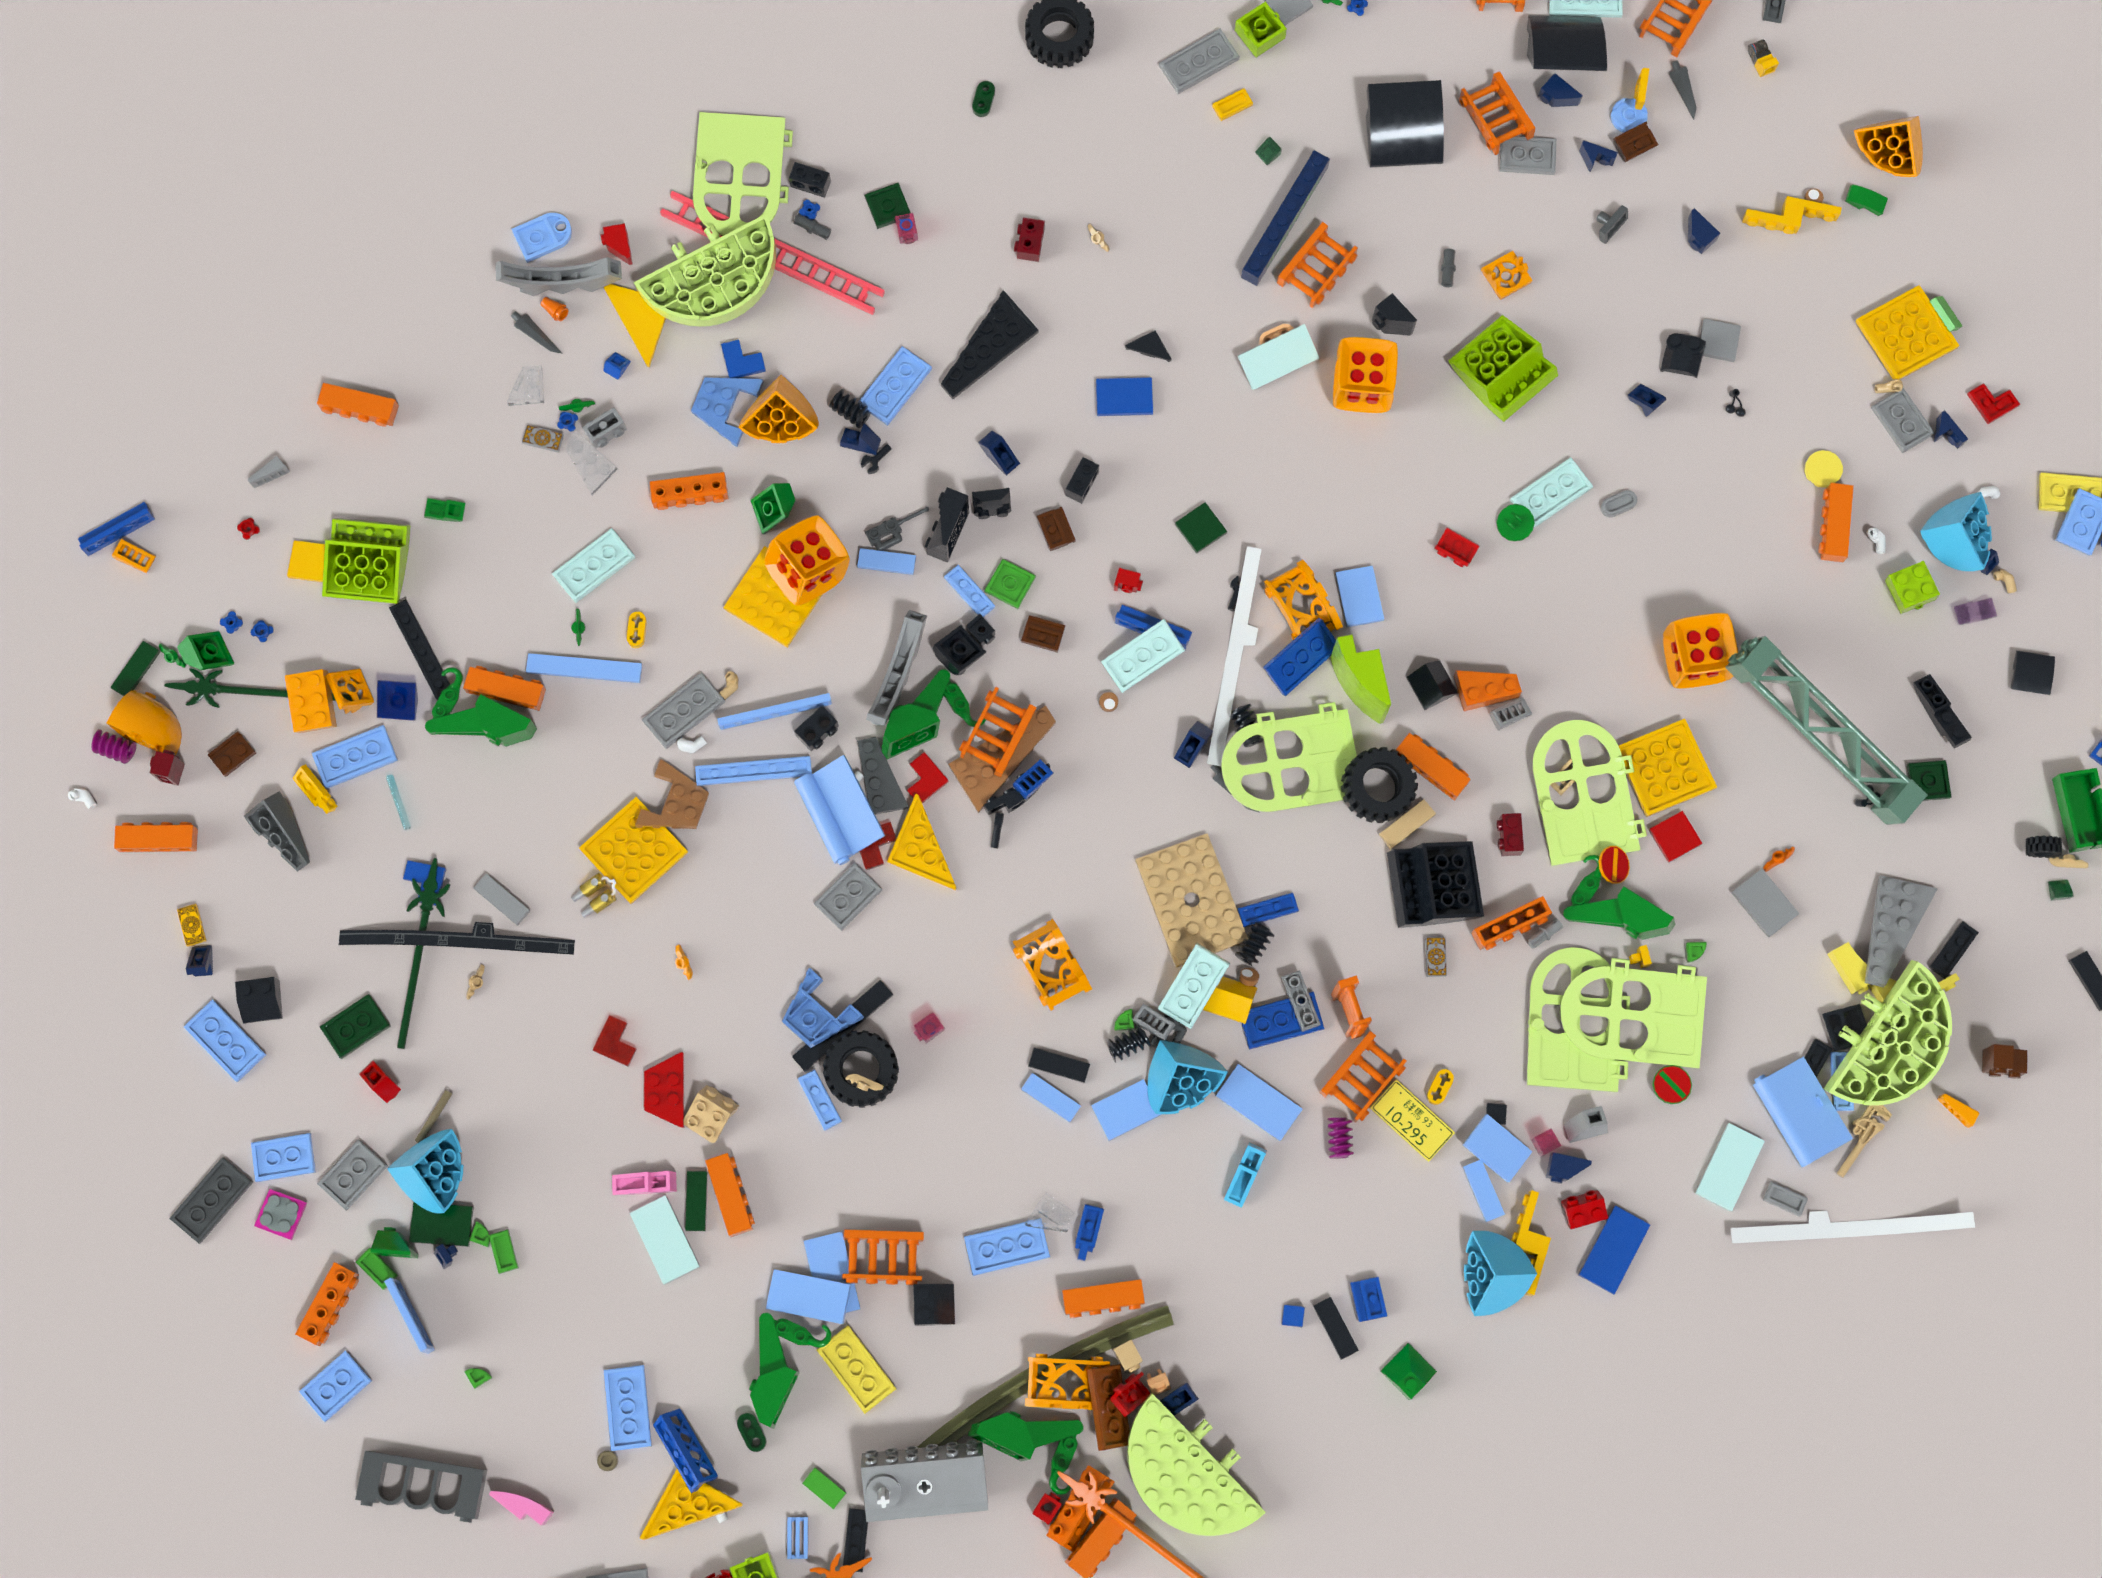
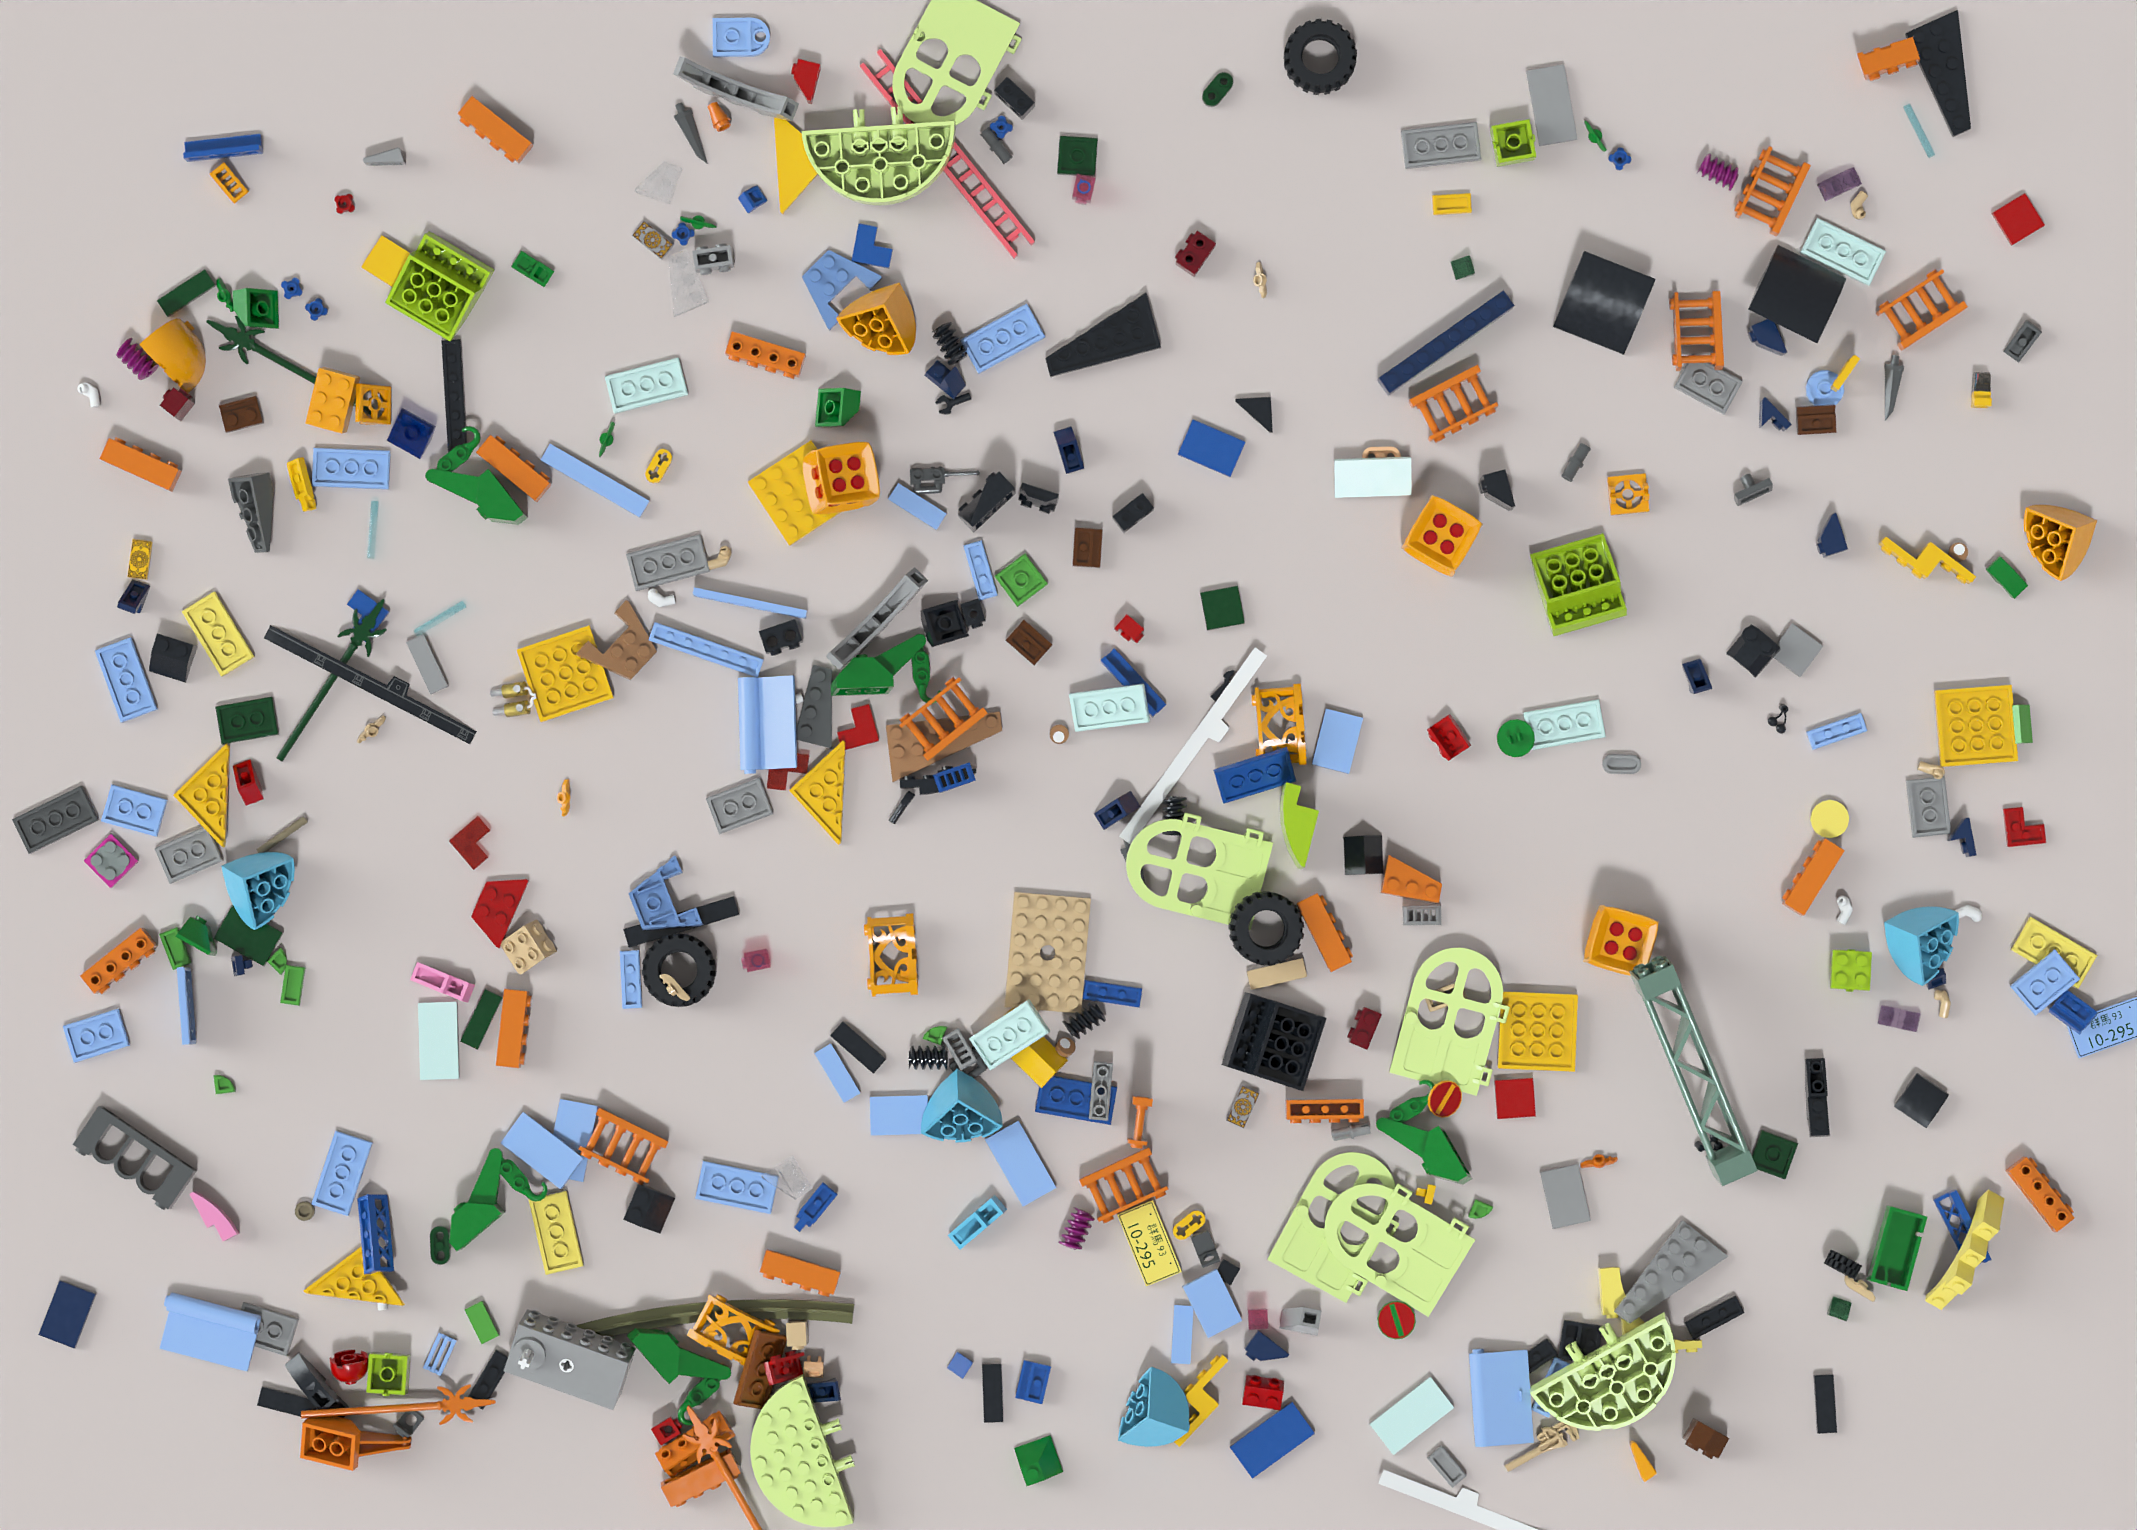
camera: 25 degrees right, 10 degrees up
none -> yellow tile [173,744,230,848]
none -> light yellow tile [182,591,255,677]
none -> clear light blue bar [413,600,466,637]
none -> dark grey bracket [1191,1230,1220,1268]
none -> light blue tile [1806,713,1867,750]

